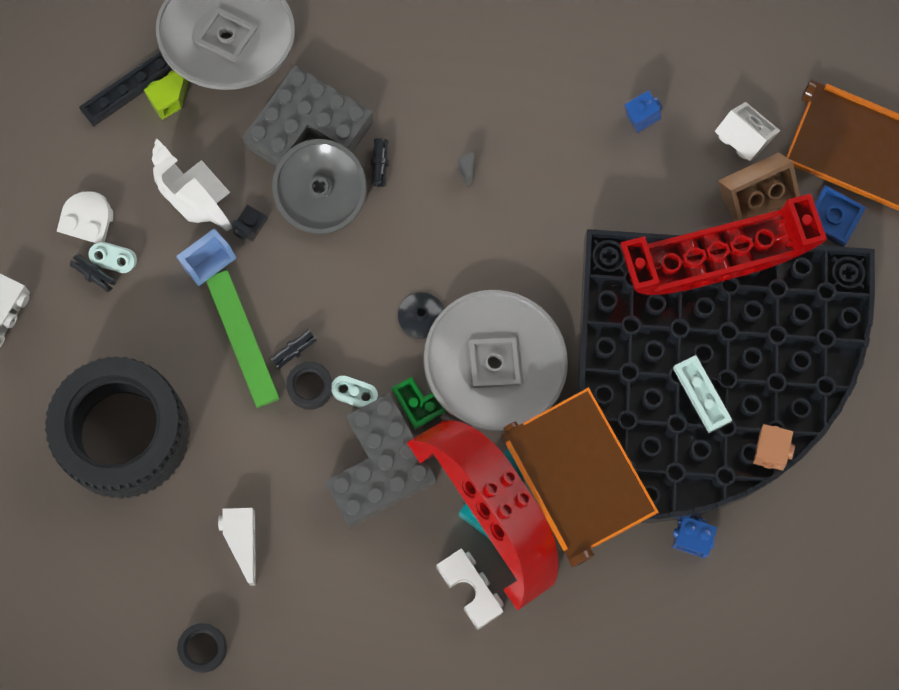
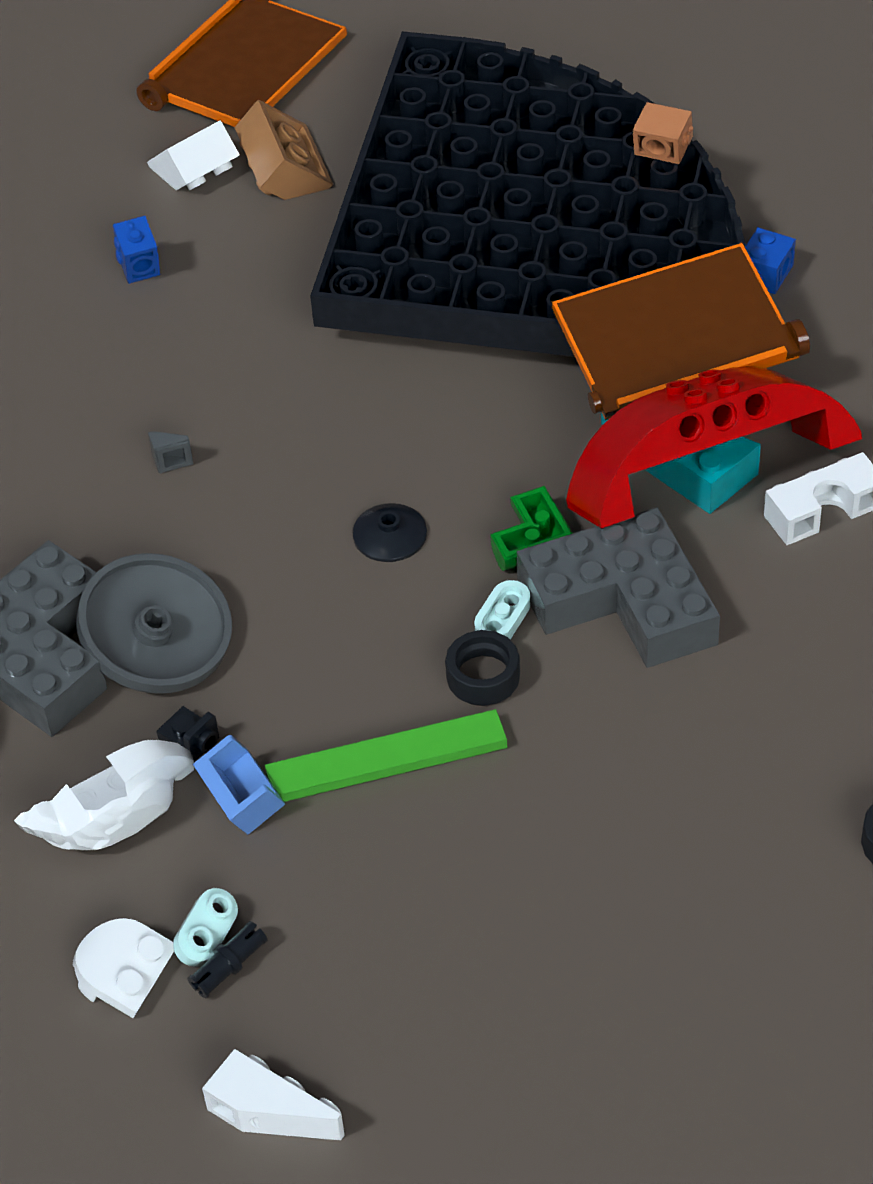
camera: 75 degrees left, 25 degrees down
black tyre [45,356,190,499] -> none
white slope [218,508,256,586] -> none
black pin [270,329,317,370] -> none
black pin [371,138,389,187] -> none
light grey dish [424,290,568,431] -> none
red slope [620,193,827,295] -> none
light aqua plate [673,355,732,433] -> none
blue tile [815,185,866,247] -> none

